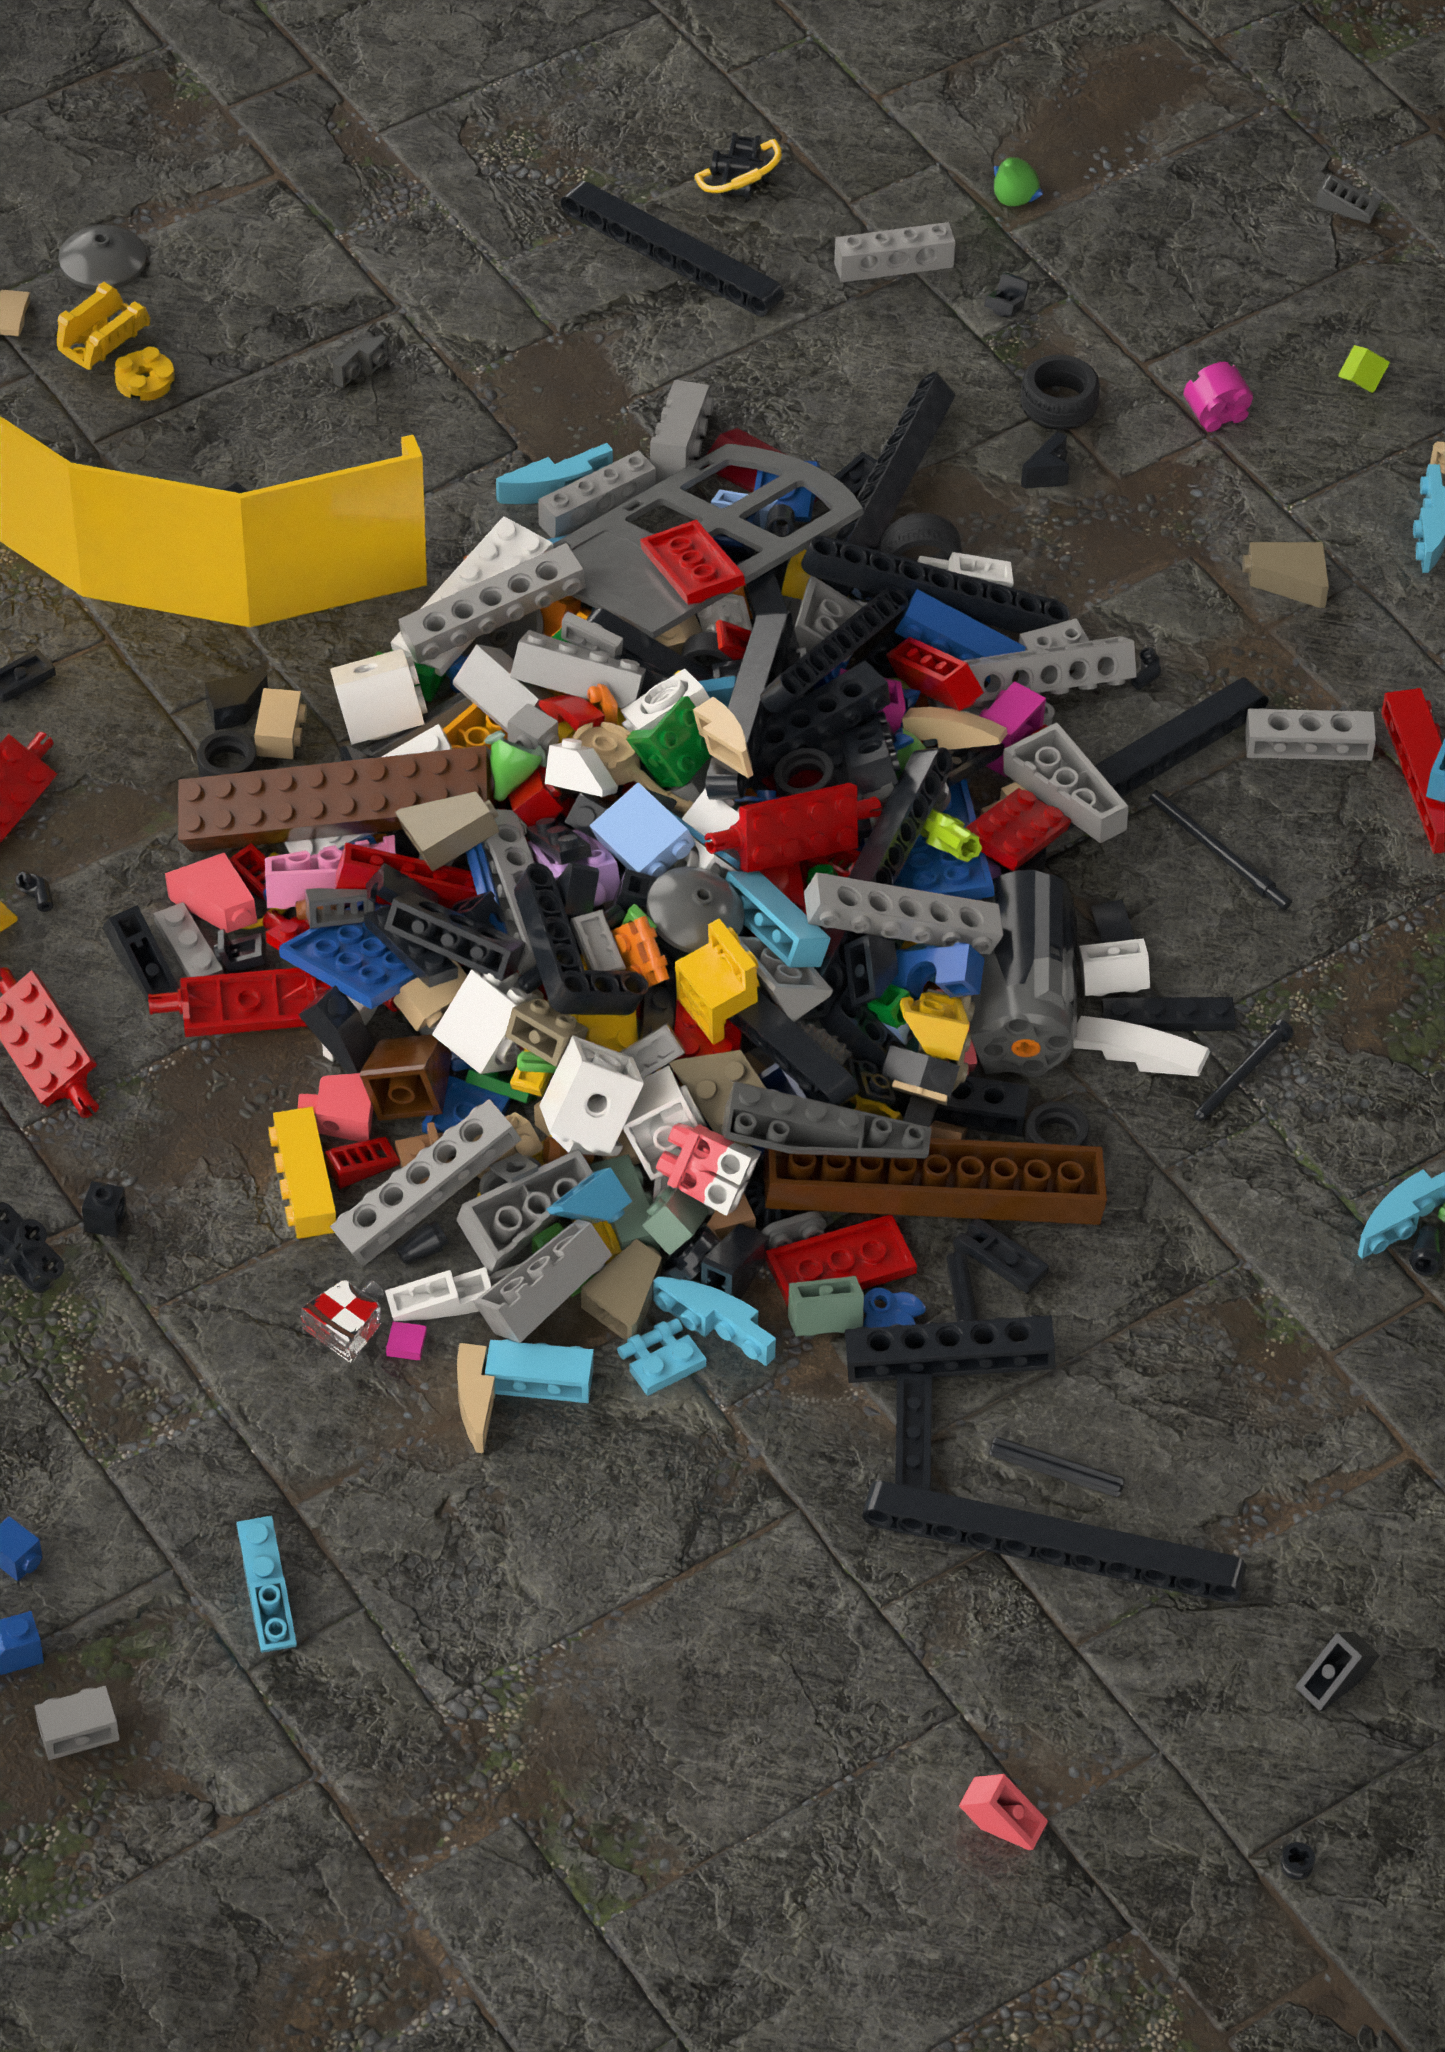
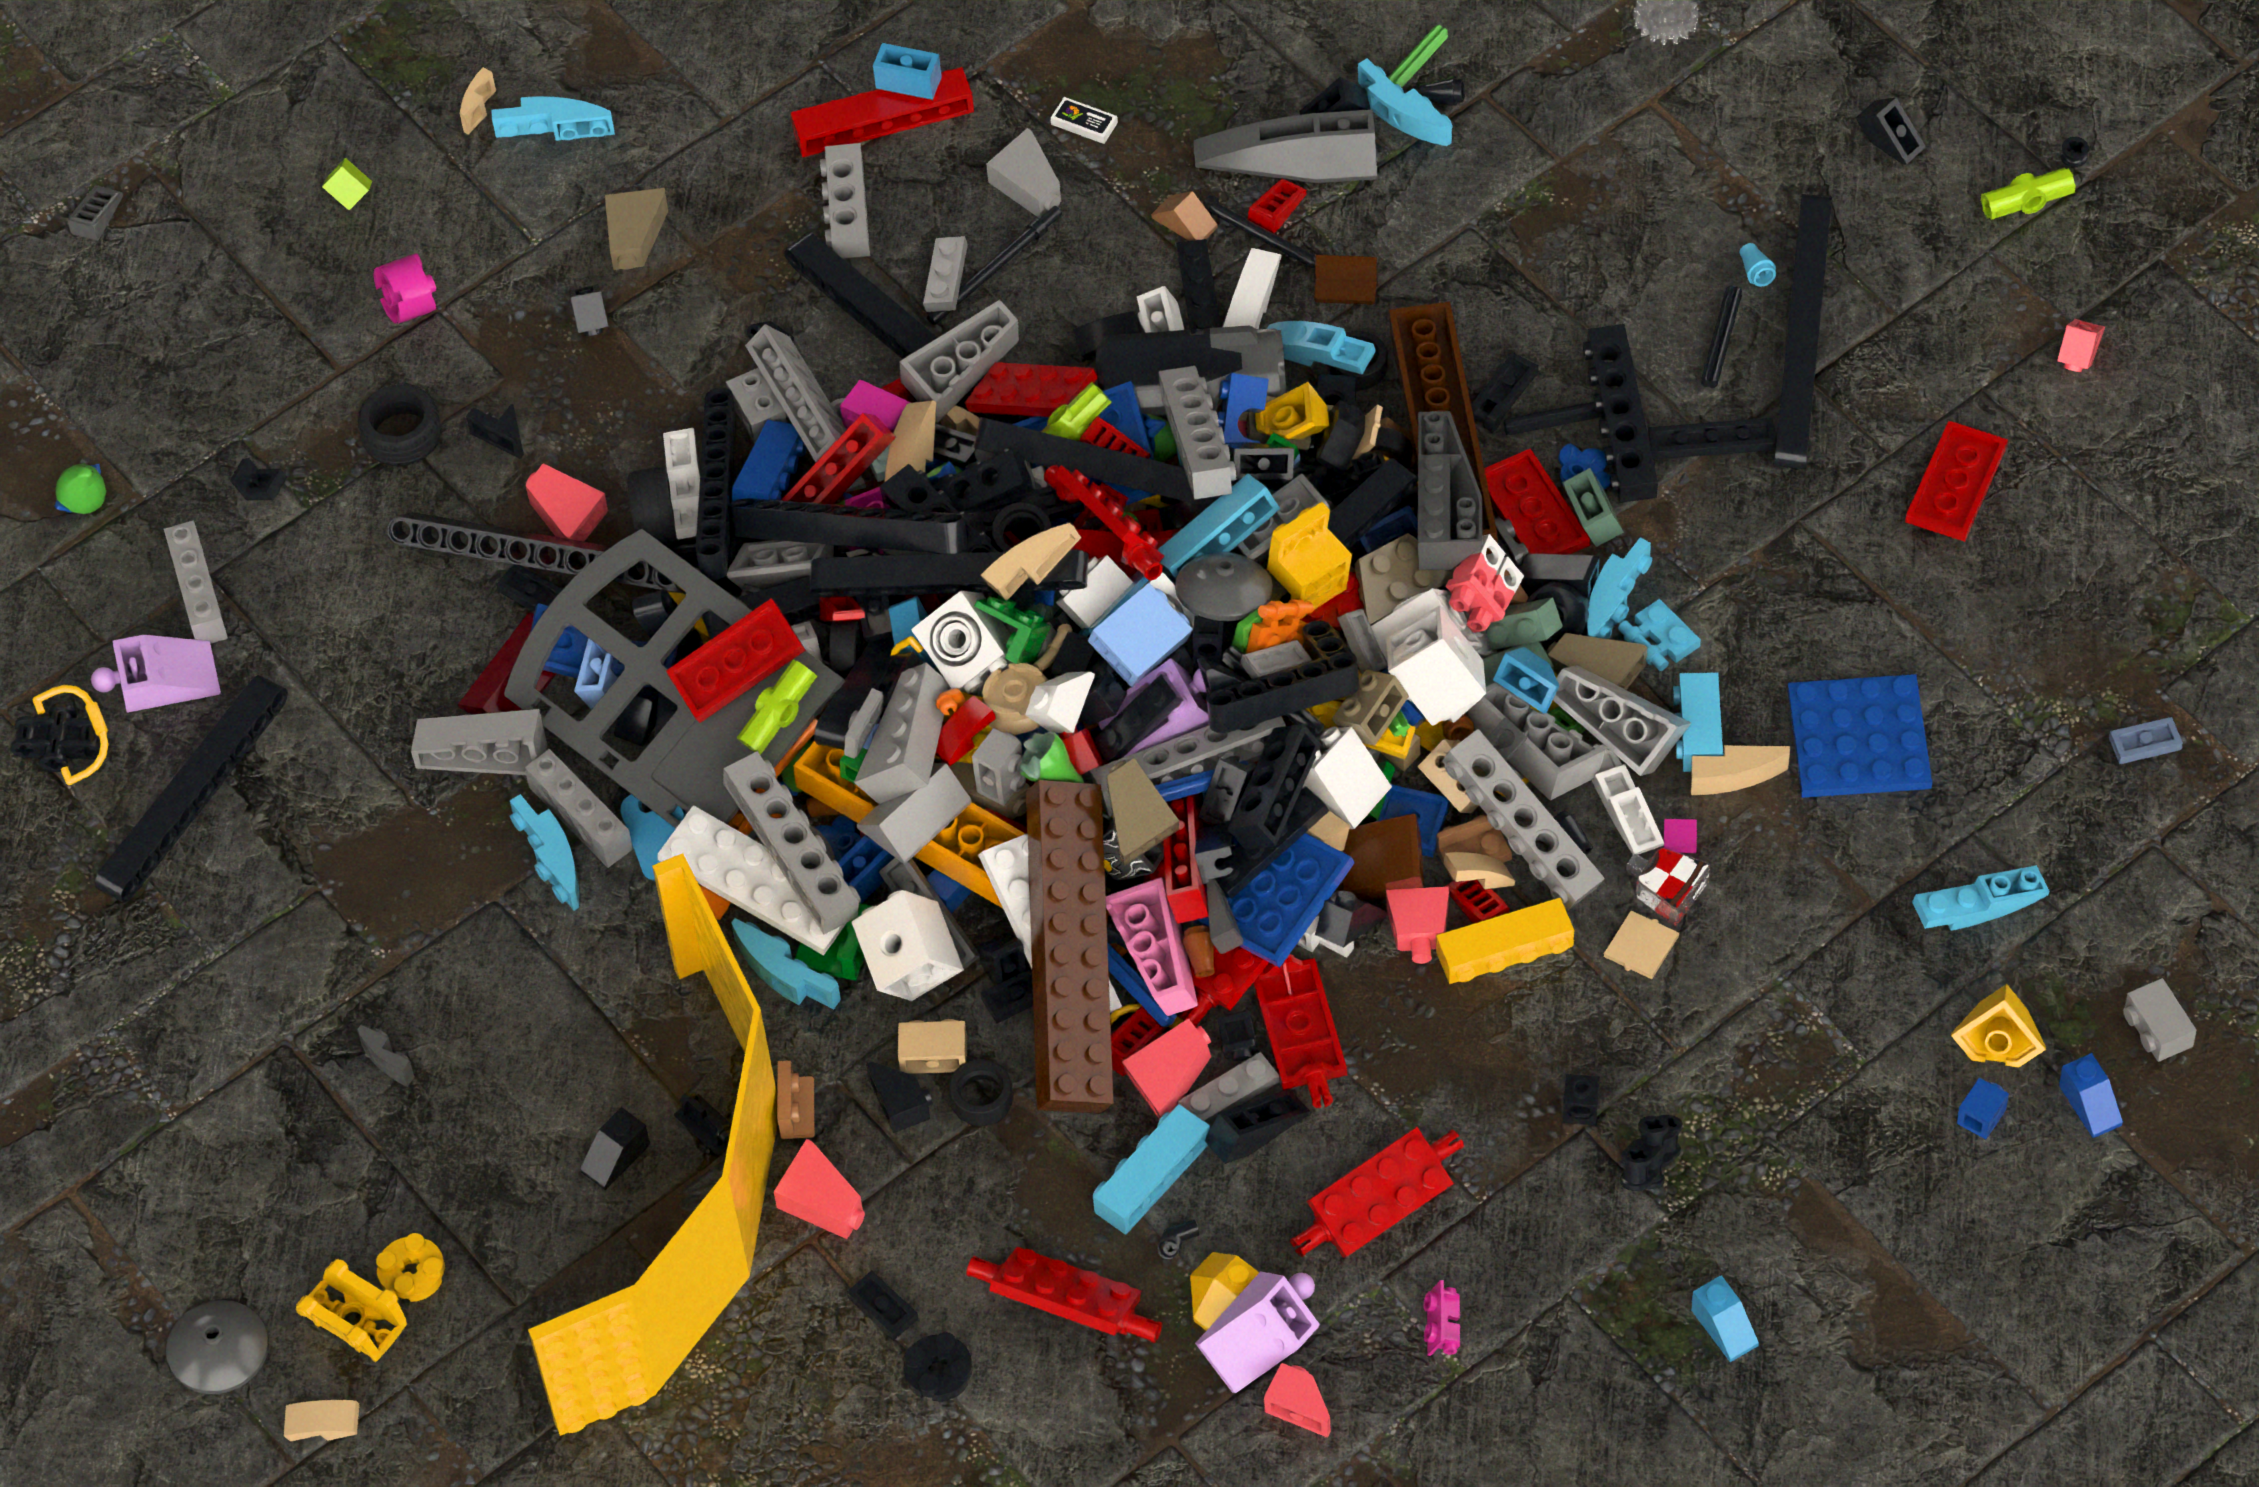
camera: 90 degrees left, 5 degrees up
none -> lavender slope [91,635,221,713]
none -> coral slope [526,463,608,542]
none -> slope [569,284,608,336]
none -> medium azure slope [731,918,841,1009]
none -> lime piece [737,660,818,755]
none -> coral slope [774,1139,865,1239]
none -> medium nougat bracket [777,1061,815,1139]
none -> light grey plate [923,236,968,312]
none -> light grey slope [986,128,1061,218]
none -> tile [1051,97,1118,144]
none -> red slope [1080,417,1151,459]
none -> medium azure brick [1093,1104,1210,1235]
none -> medium nougat slope [1151,191,1218,241]
none -> dark grey wedge [1194,109,1377,183]
none -> red slope [1248,178,1307,233]
none -> medium azure slope [1267,321,1376,375]
none -> black slope [1299,77,1371,115]
none -> reddish brown panel [1314,255,1377,305]
none -> tan slope [1443,852,1515,889]
none -> tan piece [1604,911,1679,979]
none -> medium azure cone [1739,243,1776,287]
none -> blue plate [1787,674,1932,798]
none -> red plate [1905,421,2008,542]
none -> yellow slope [1951,984,2046,1068]
none -> lime piece [1980,168,2076,220]
none -> sand blue plate [2109,717,2183,764]

